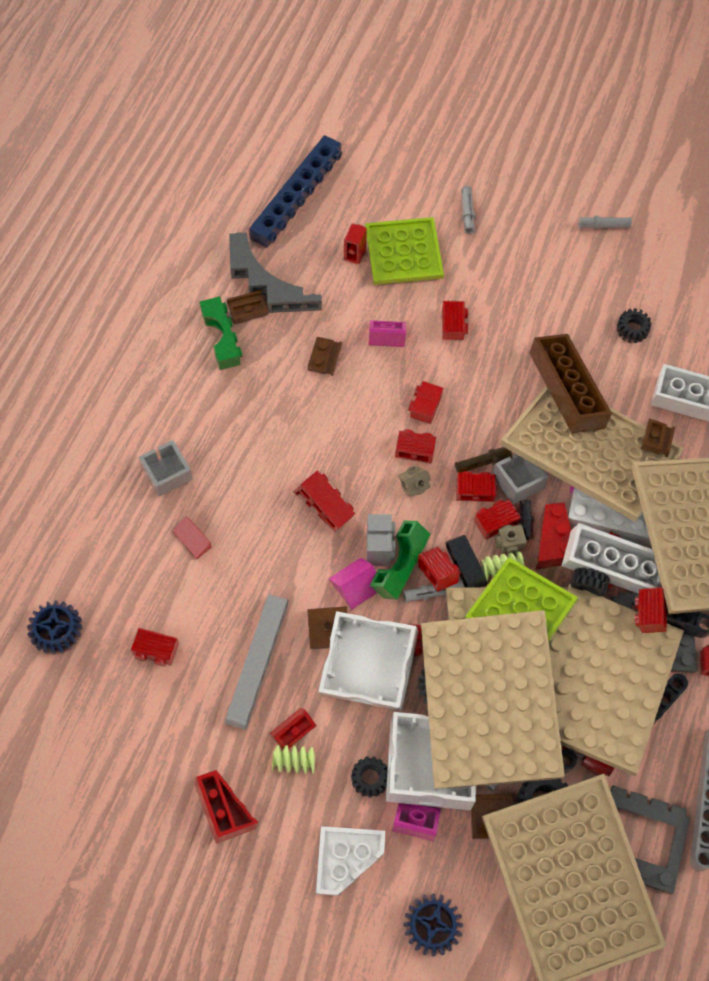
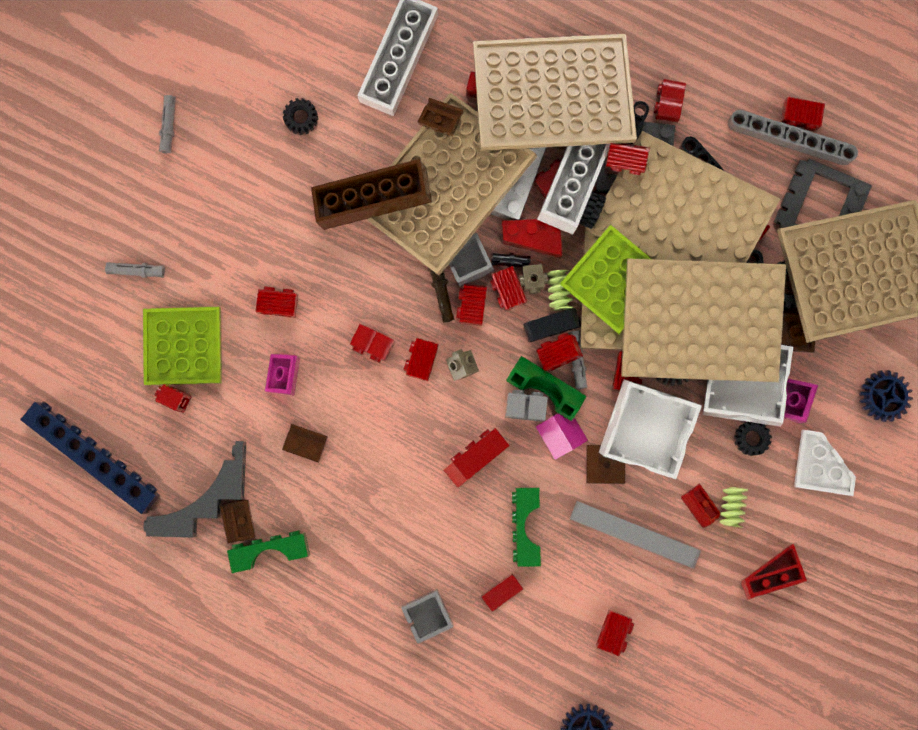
camera: 80 degrees left, 20 degrees up
none -> green arch [512,488,541,567]

